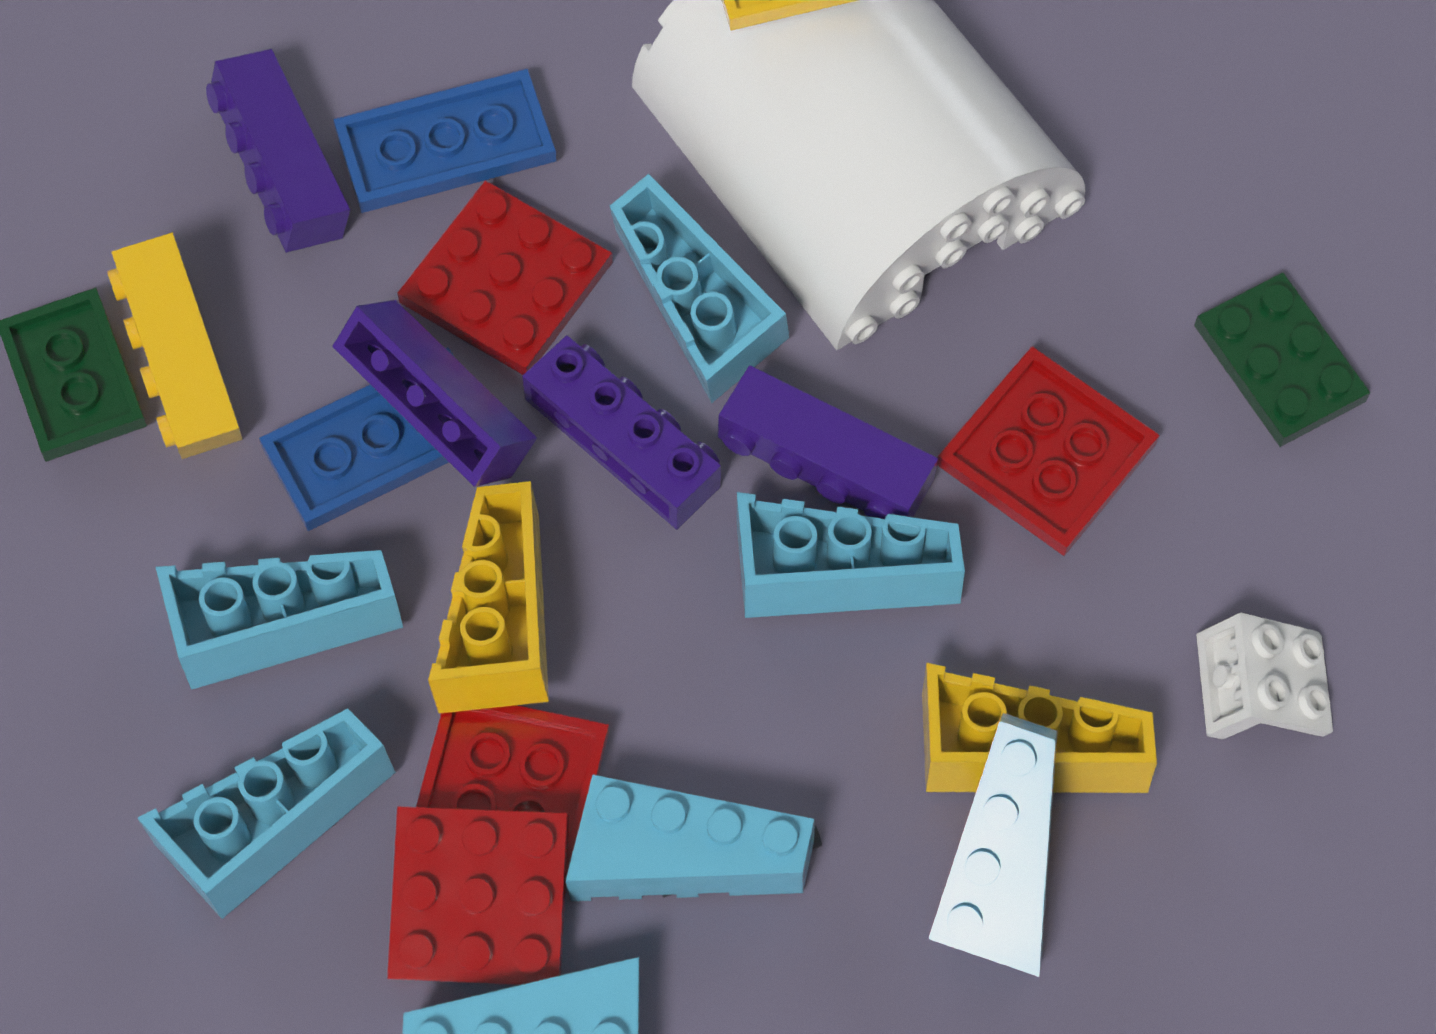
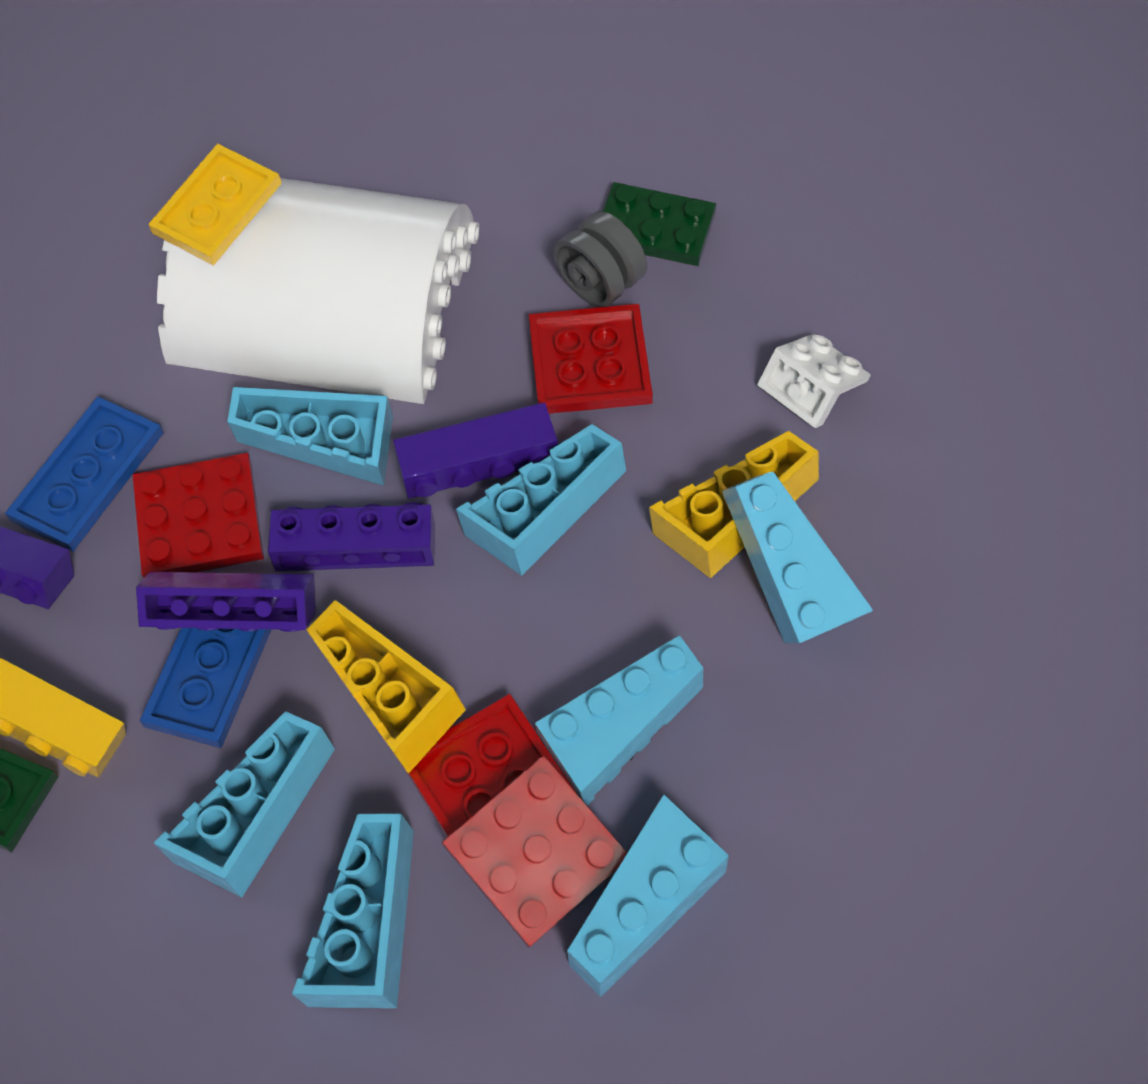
camera: 40 degrees left, 5 degrees down
none -> dark grey wheel [553,211,647,307]

